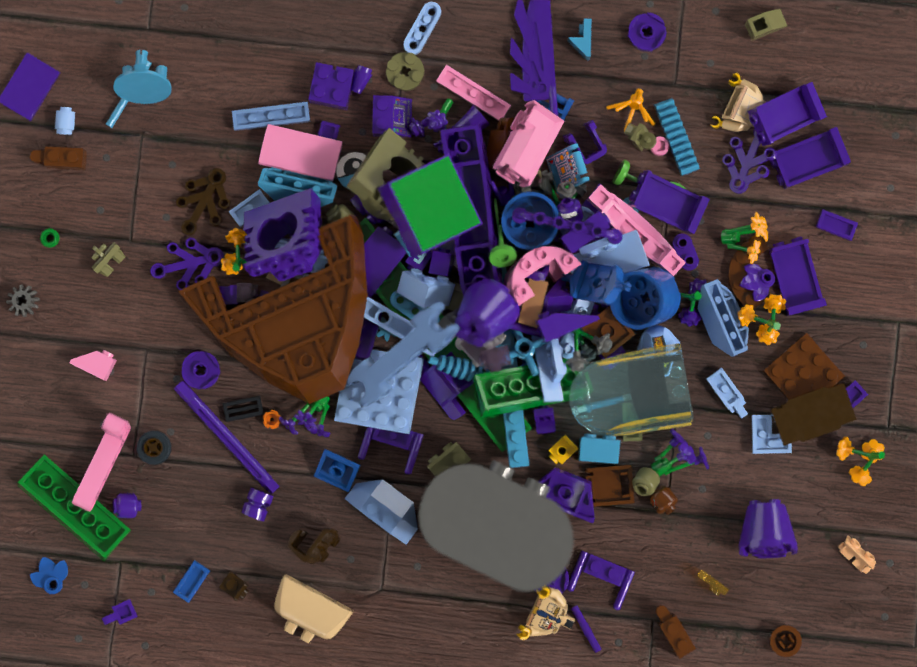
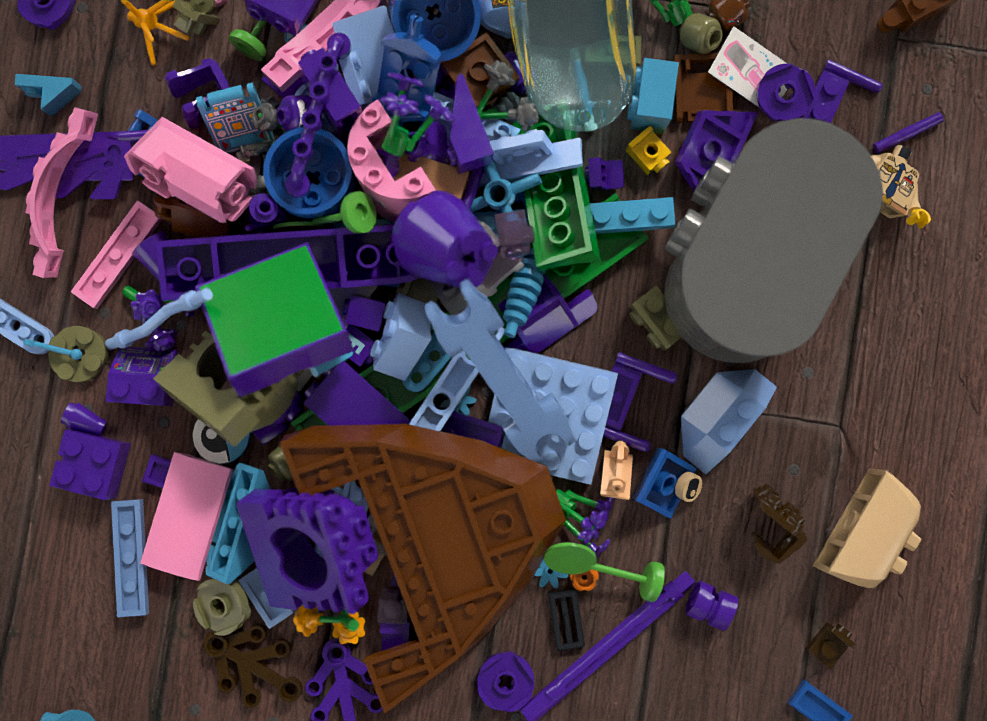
camera: 85 degrees left, 0 degrees up
none -> dark azure hinge [23,338,82,360]
none -> bright pink piece [25,107,98,278]
none -> light blue bar [105,288,213,350]
none -> olive plate [193,578,251,636]
none -> dark purple cone [248,194,278,224]
none -> plant [380,72,456,157]
none -> dark purple plate [405,130,432,163]
none -> dark azure plant [534,559,568,588]
none -> bright green piece [544,542,665,602]
none -> light nougat hinge [600,441,633,500]
none -> tan tile [675,472,702,502]
none -> white sticker [708,26,787,107]
none -> dark purple plate [756,63,815,122]

